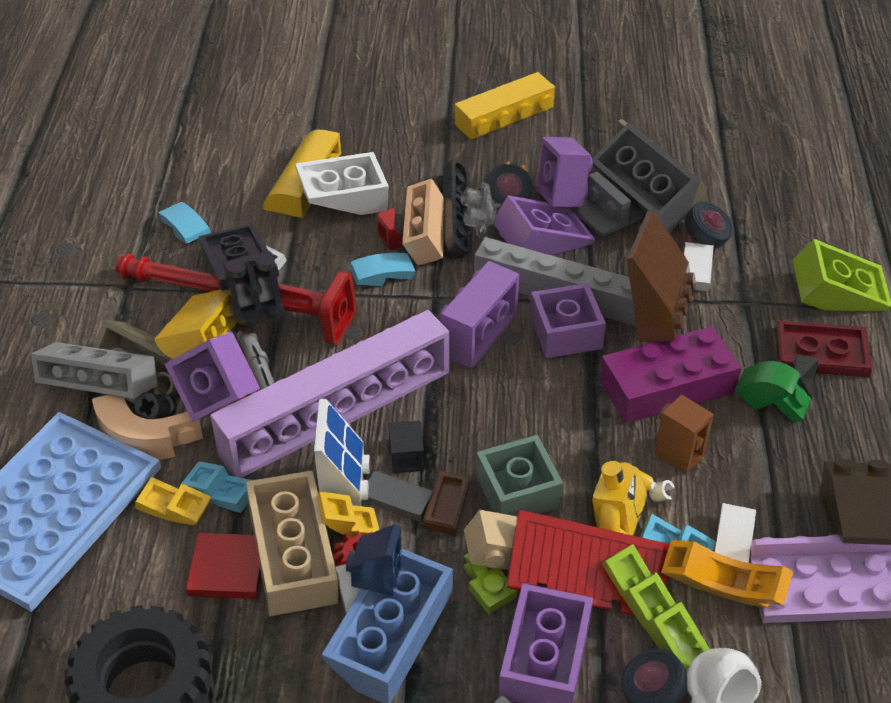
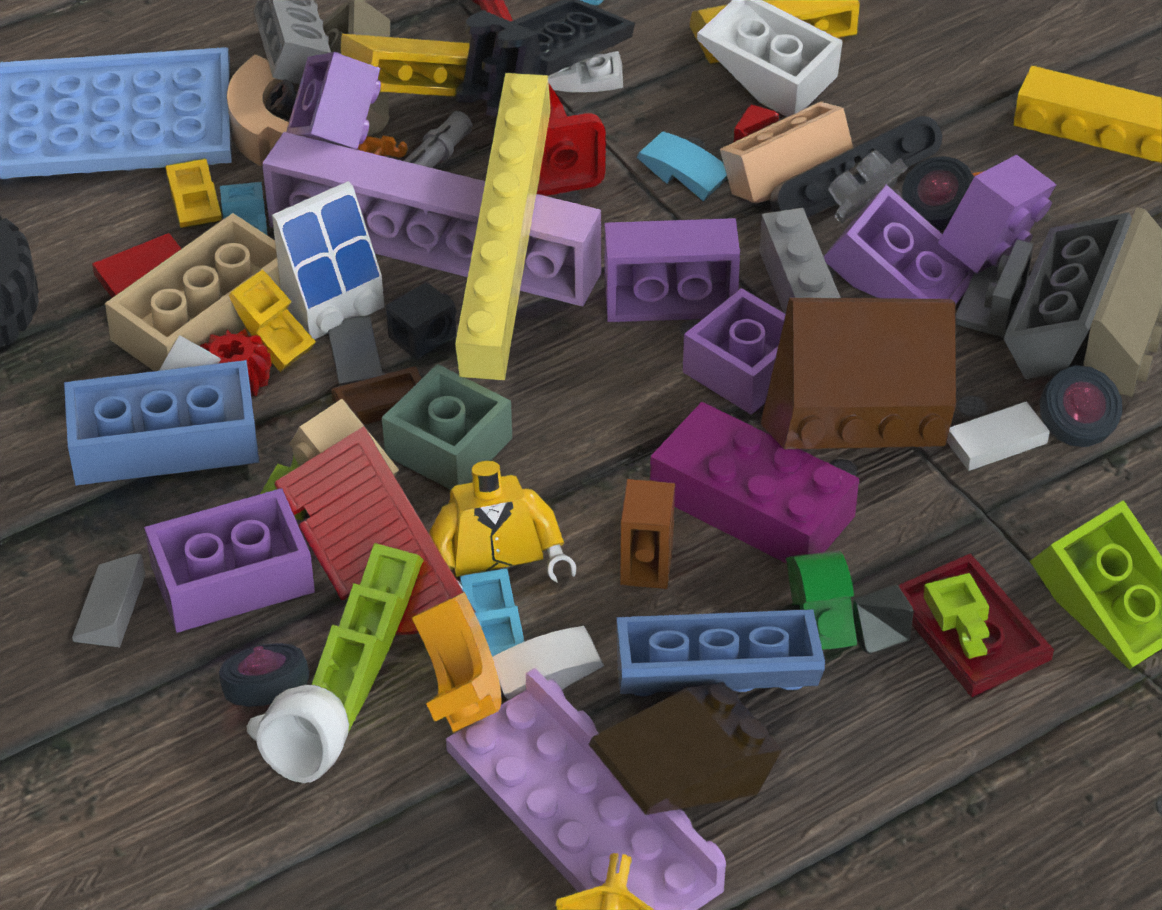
camera: 55 degrees right, 0 degrees up
dark blue slope [346,524,402,595] -> none
none -> light yellow brick [455,73,550,380]
none -> medium blue slope [617,610,825,696]
none -> lime plate [924,573,989,659]

